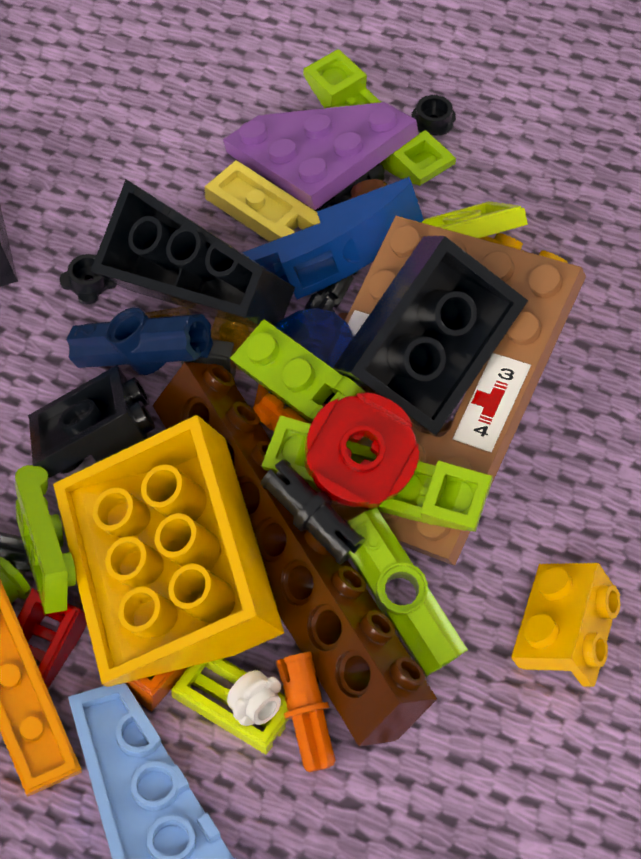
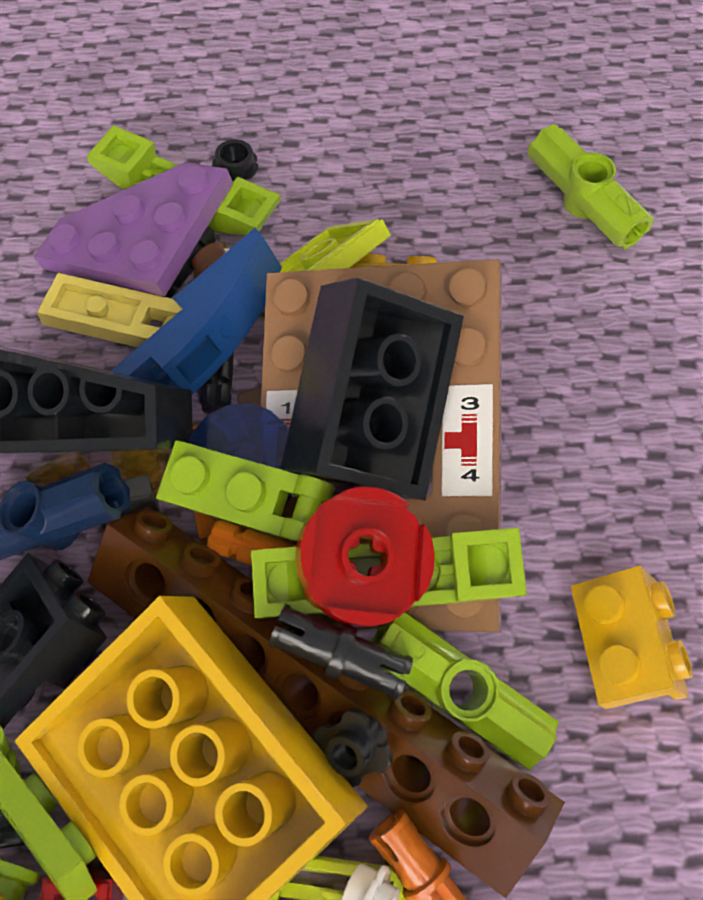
camera: 25 degrees left, 5 degrees up
none -> black plate [314,709,392,787]

